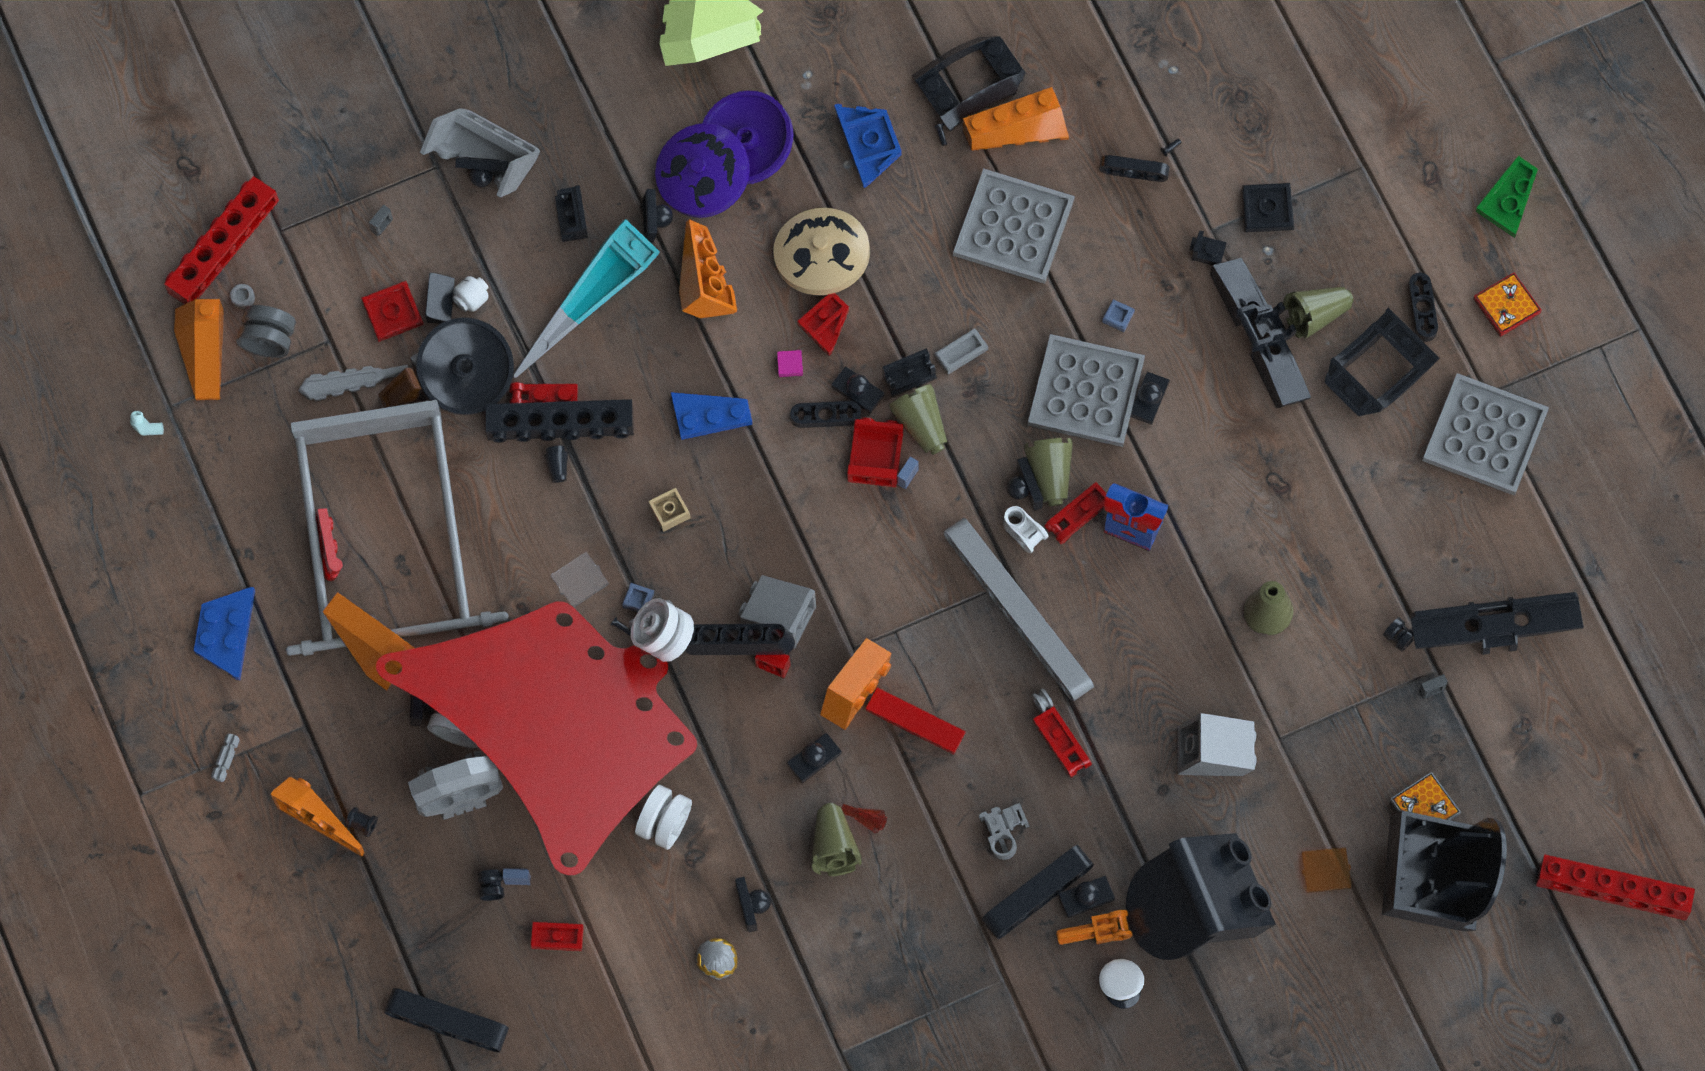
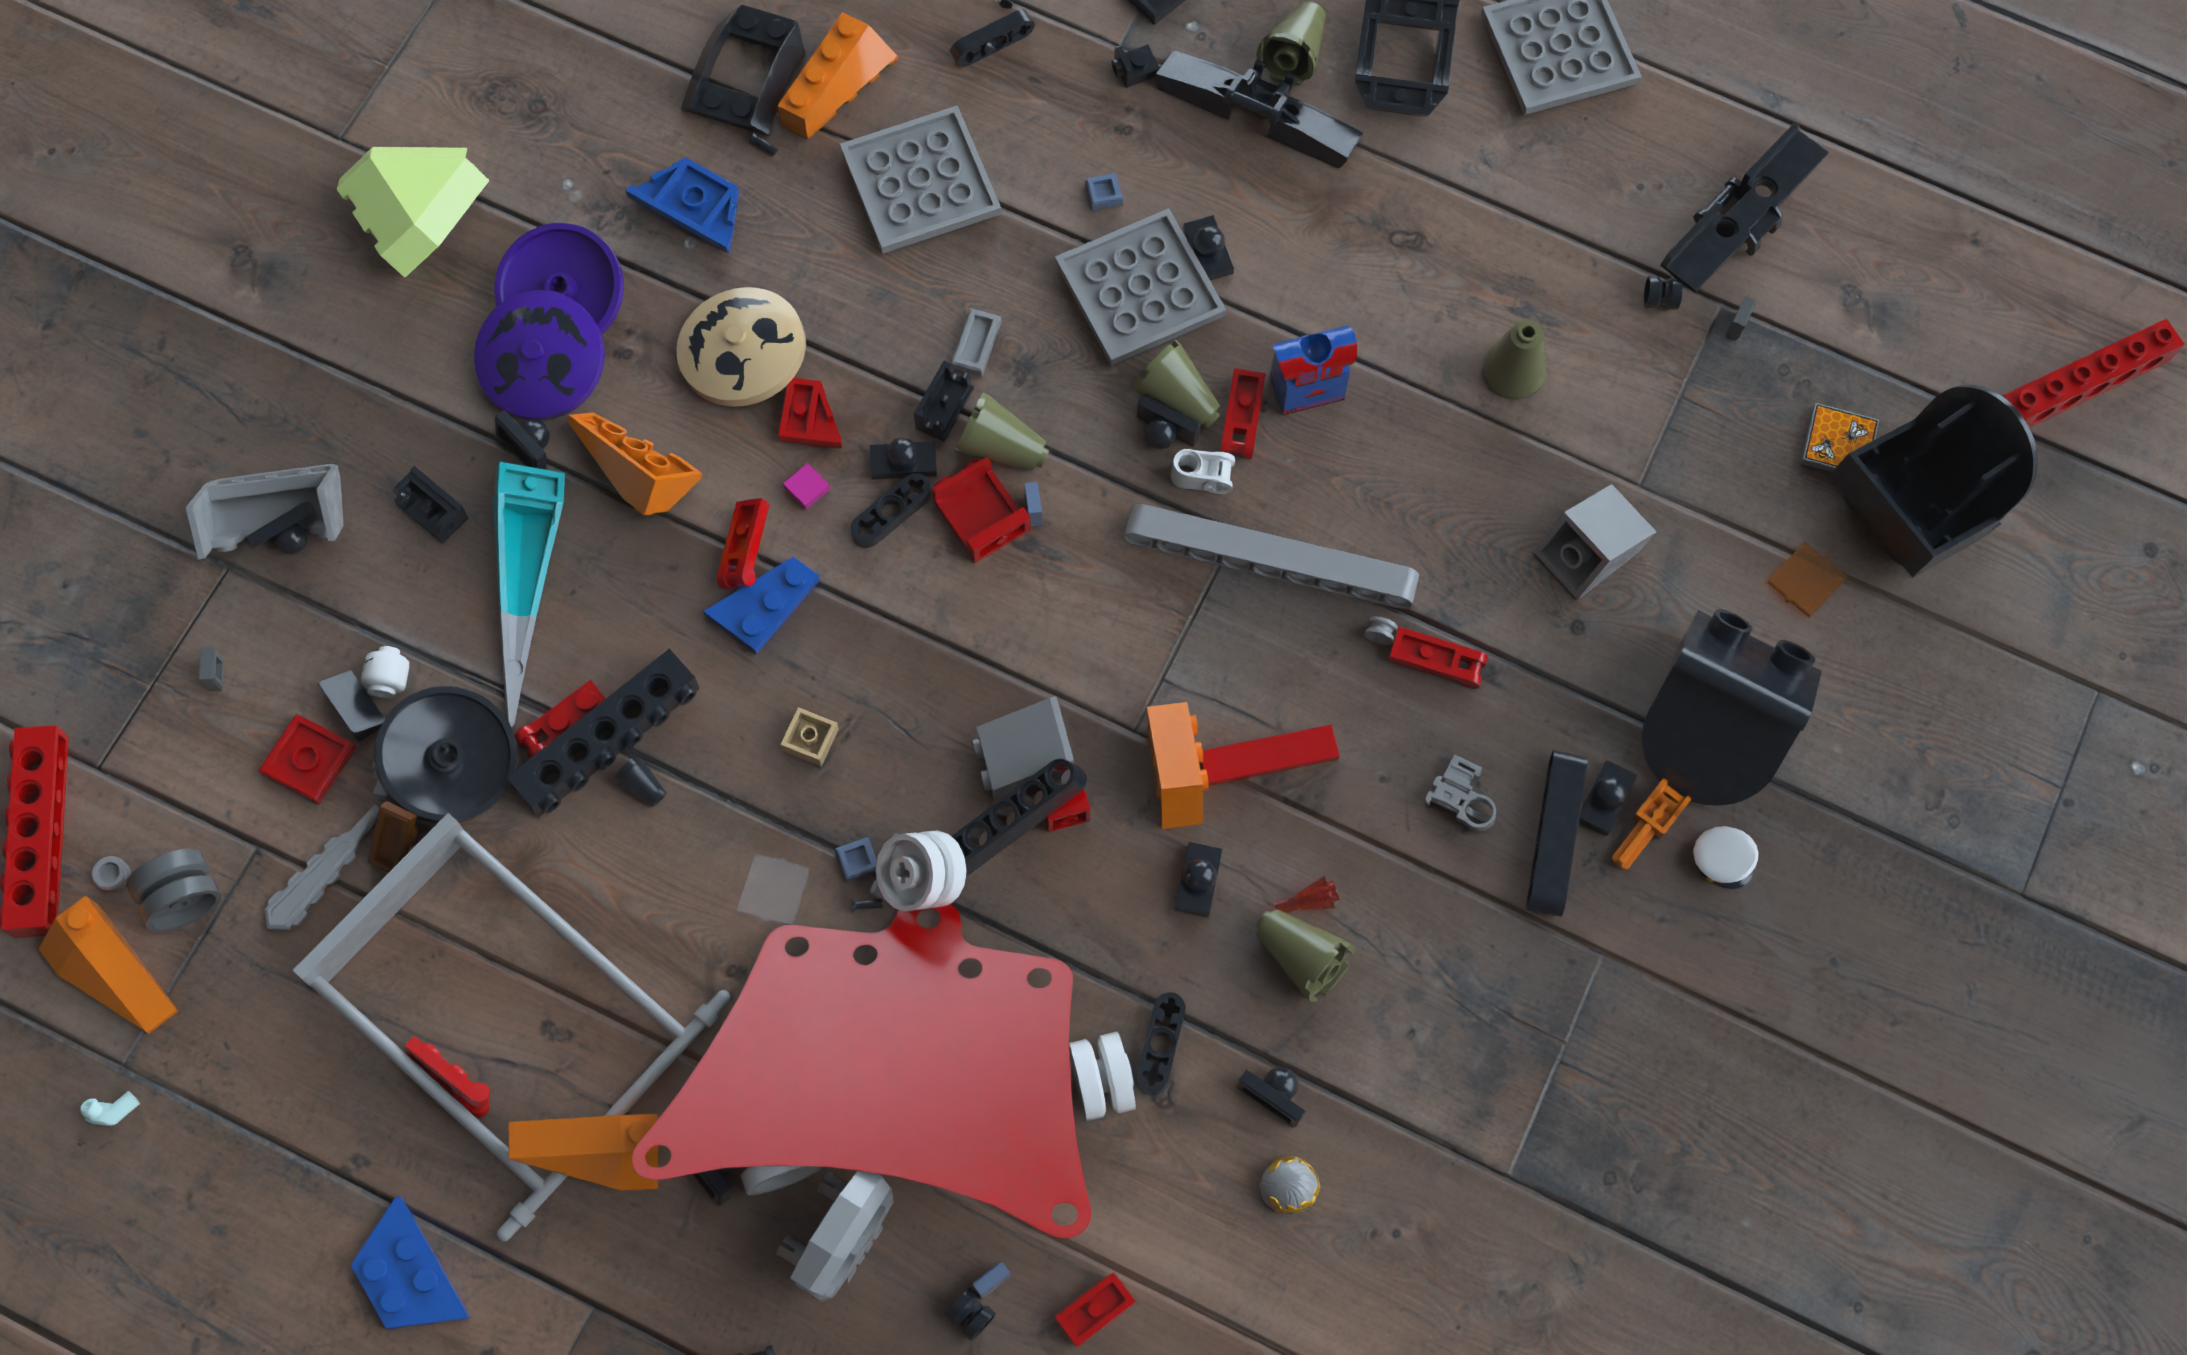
camera: 45 degrees left, 0 degrees up
none -> red plate [717,498,770,589]
none -> black beam [1136,992,1186,1096]

